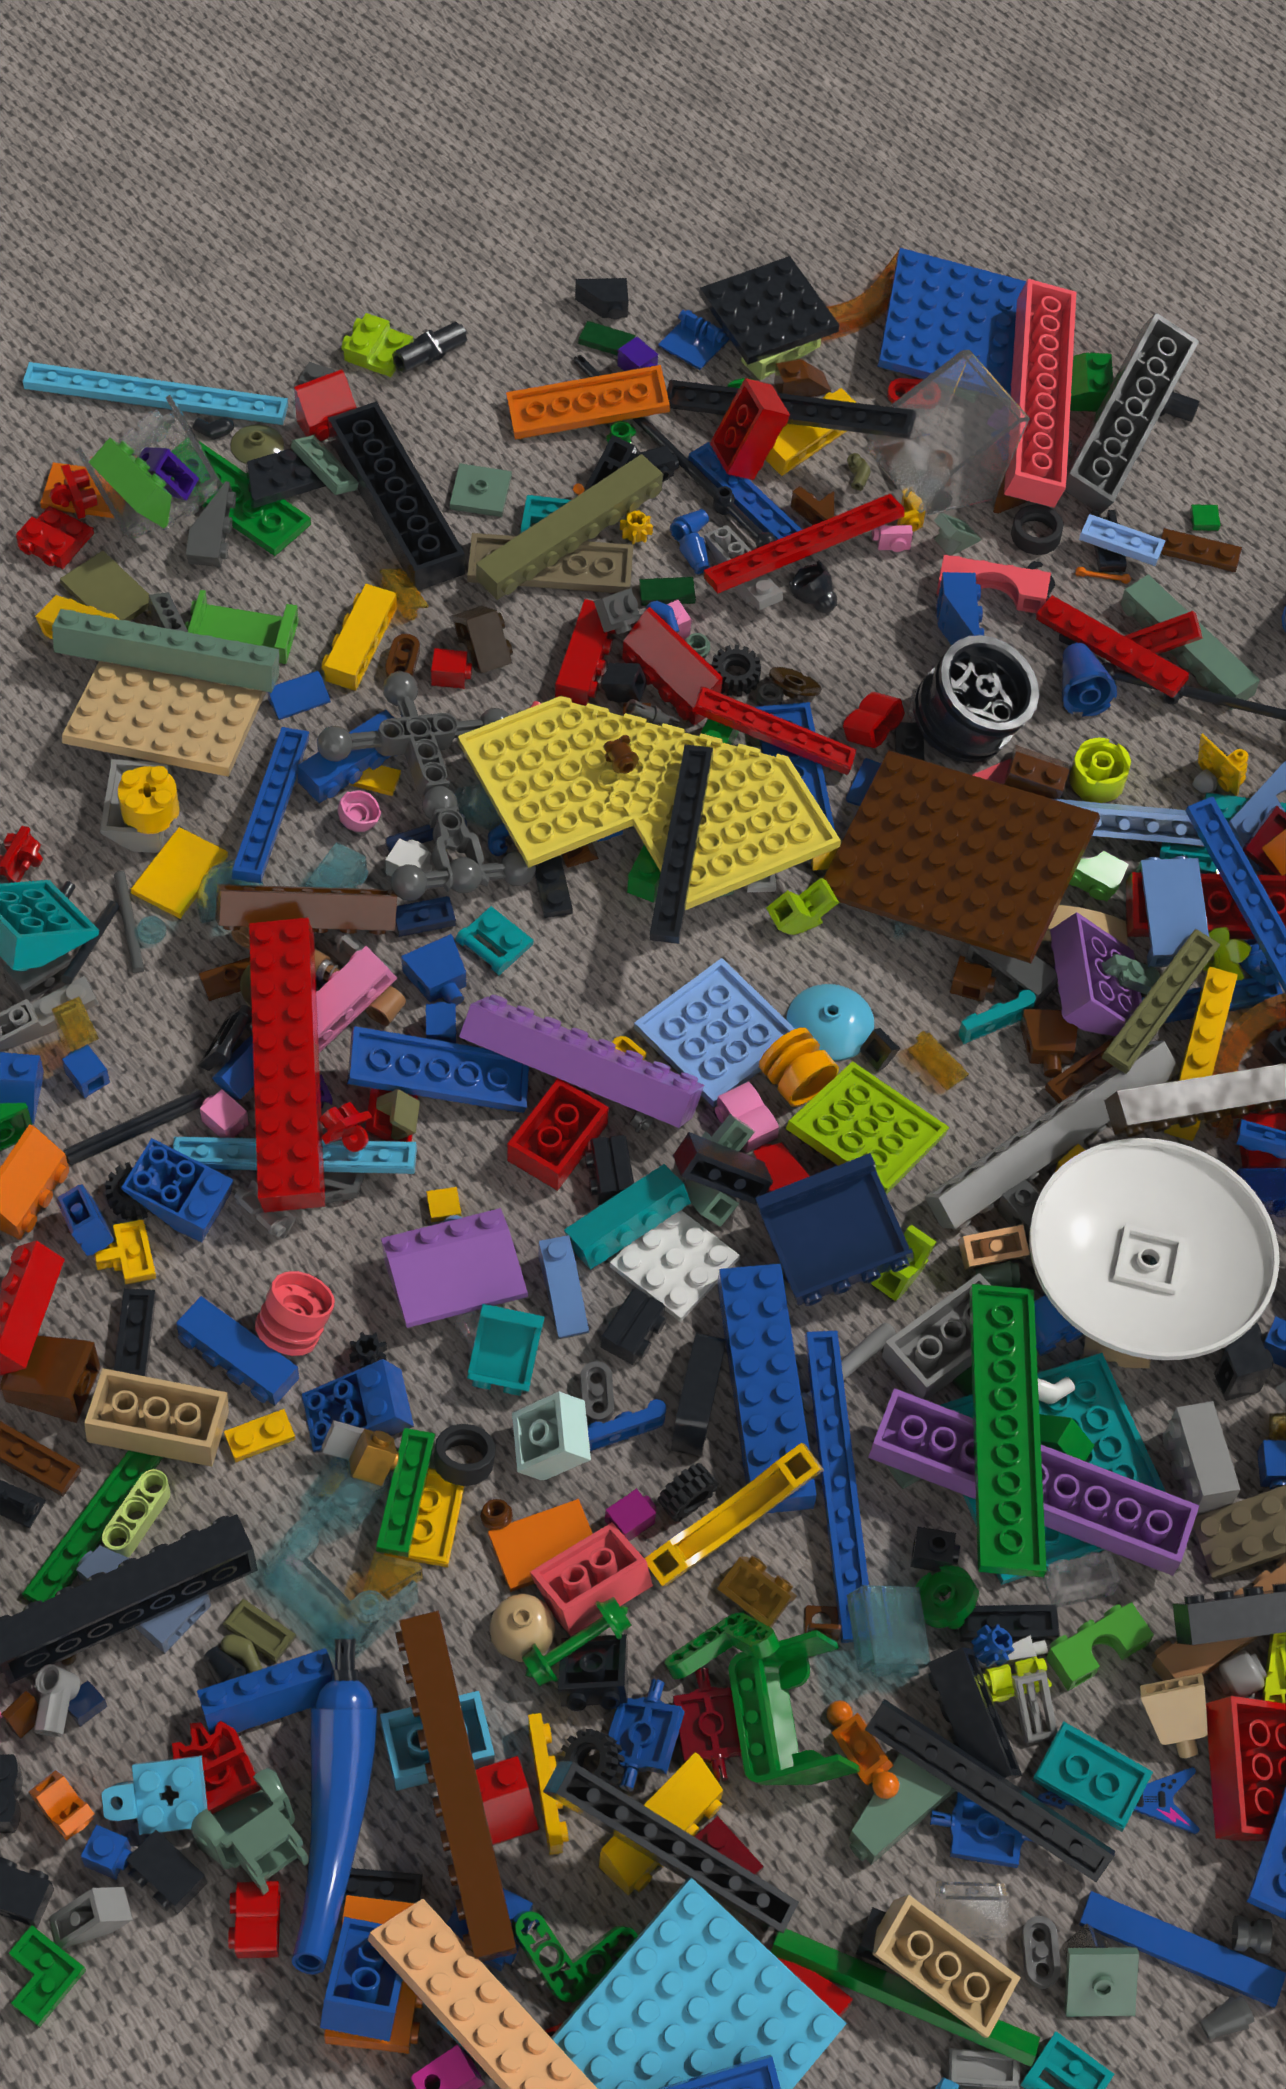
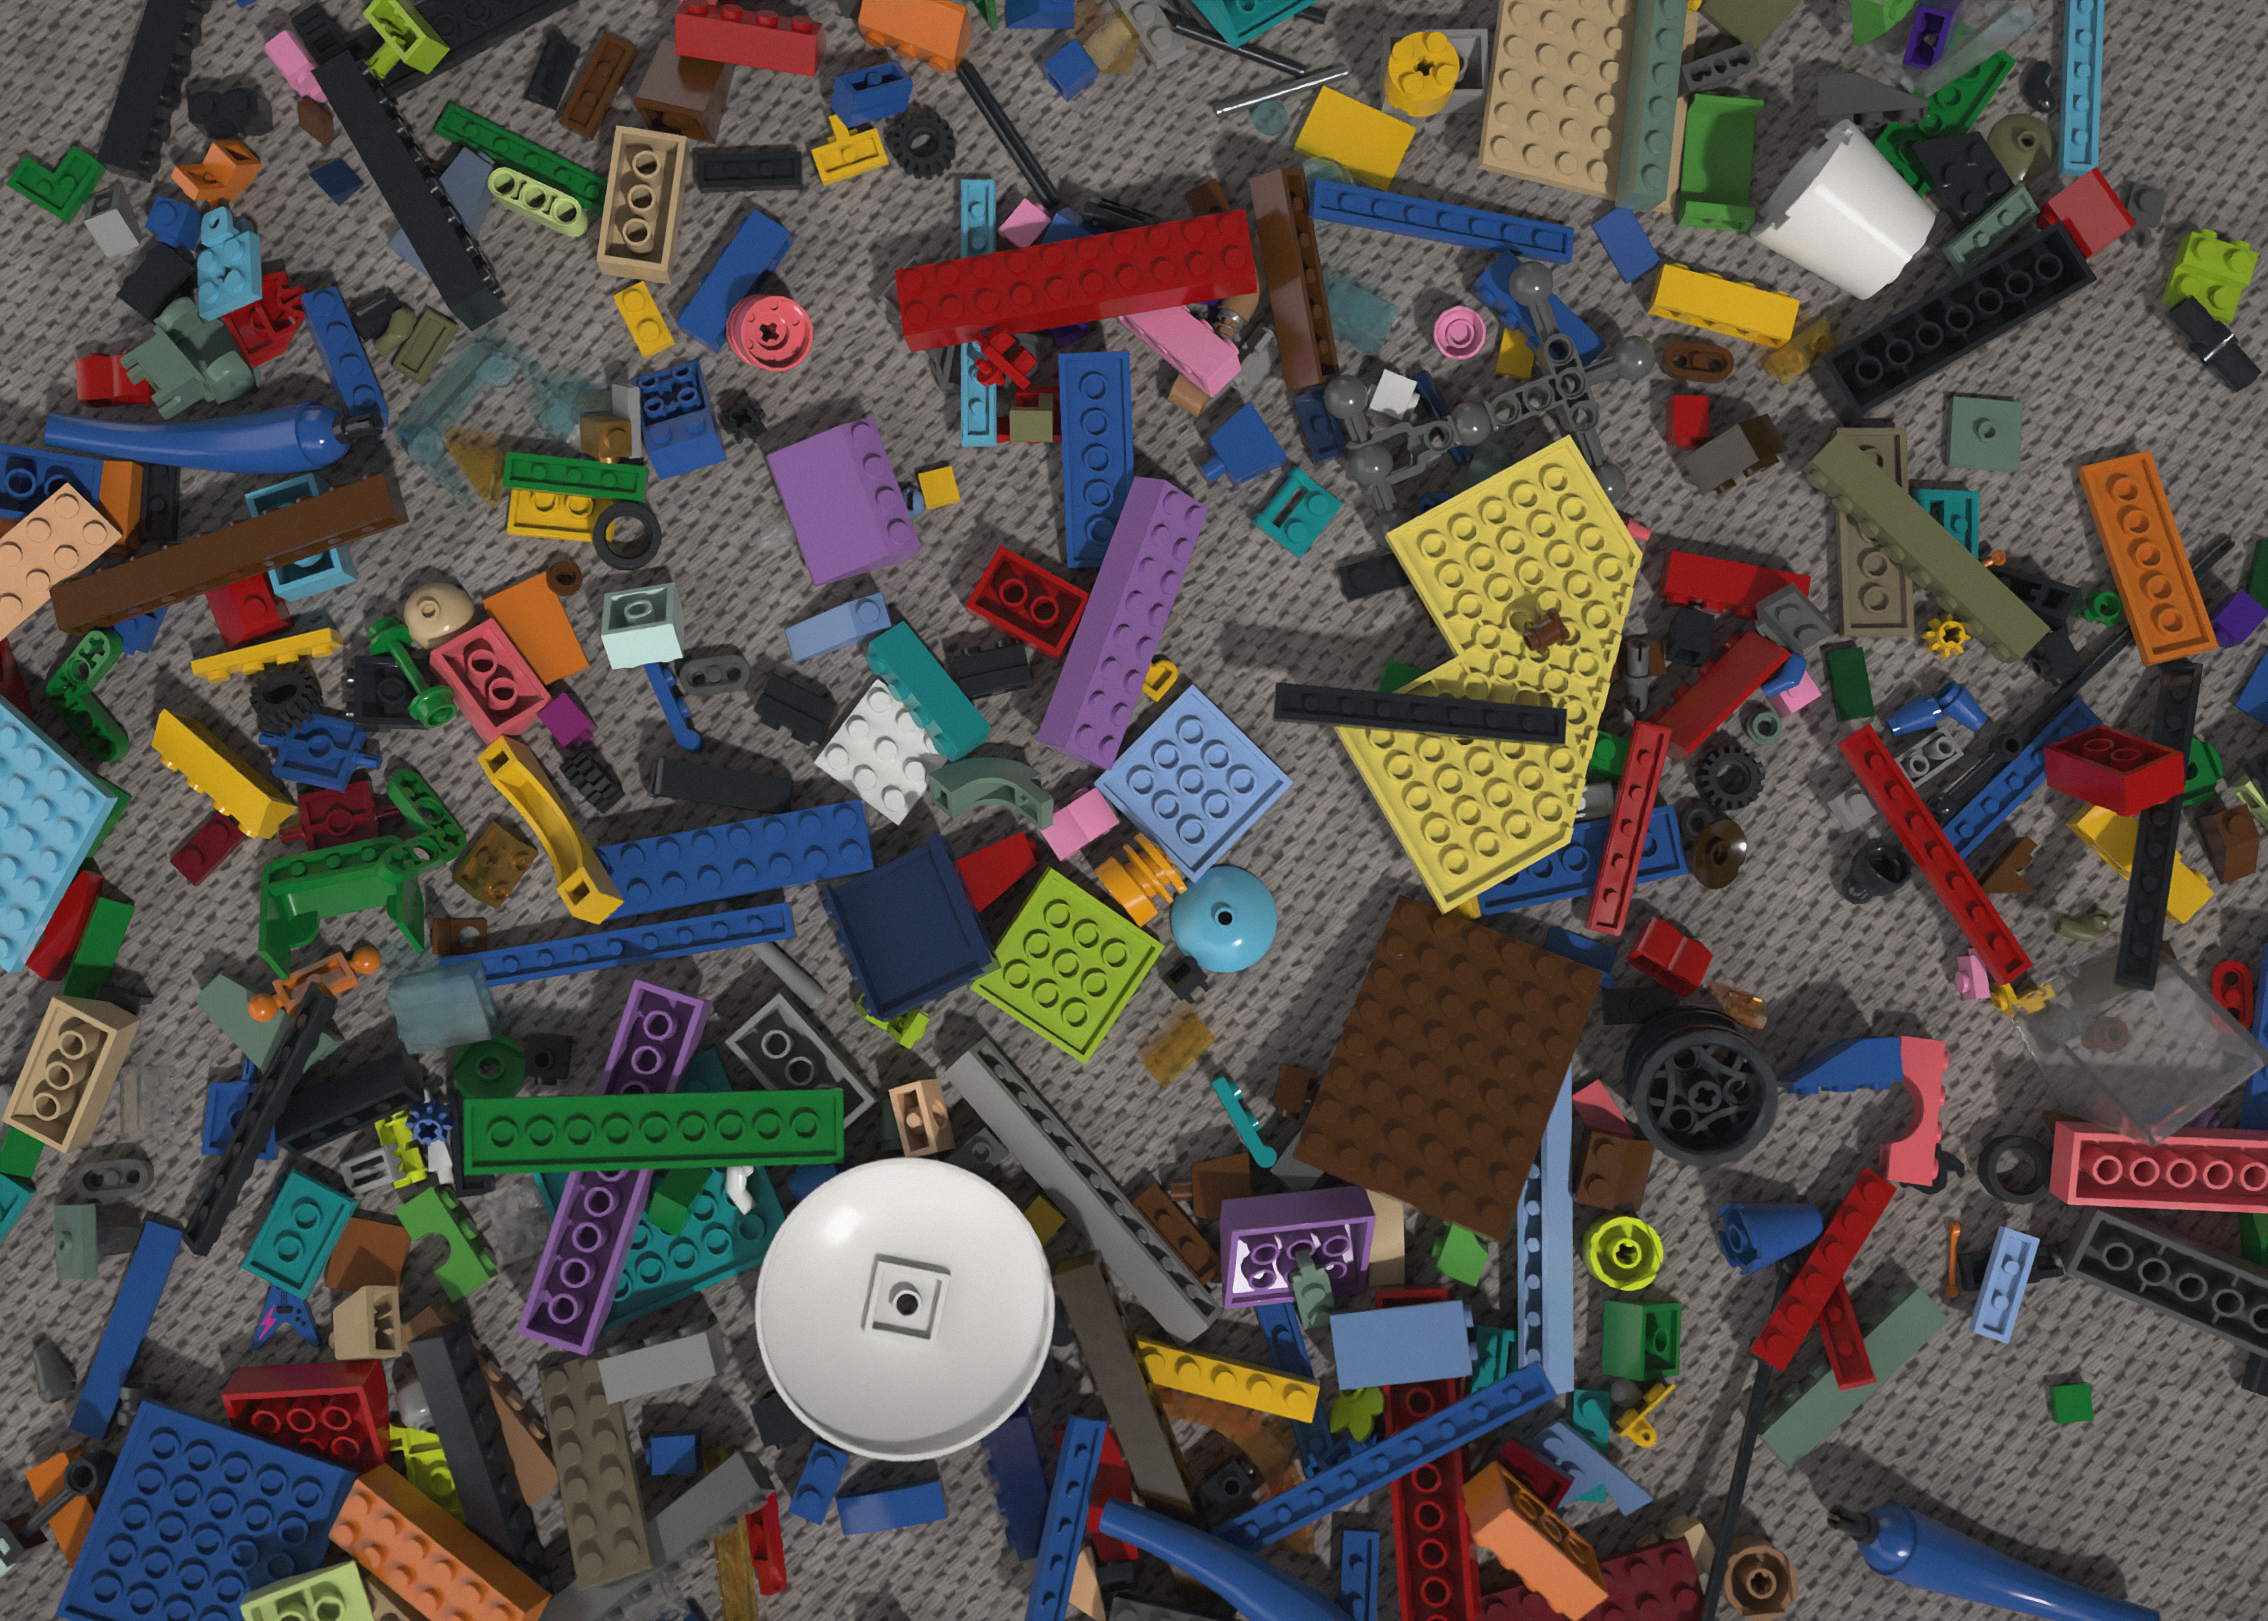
camera: 90 degrees right, 25 degrees up
light grey piece [34,1664,80,1737] -> none
blue slope [121,1138,234,1242] -> none
blue brick [426,1002,456,1043] -> none
teal panel [467,1304,545,1396] -> none
black brick [543,1761,799,1933] -> none
black brick [673,1132,773,1205] -> none
lime brick [766,878,839,935] -> none
sand green slope [934,513,982,556] -> none
olive tile [1102,928,1220,1074] -> none
reddish brown plate [1161,528,1242,573] -> none
none -> dark orange tile [325,1215,412,1296]
none -> green slope [1600,1298,1682,1381]
none -> clear orange tile [1725,990,1768,1035]
none -> white cone [1750,119,1936,300]

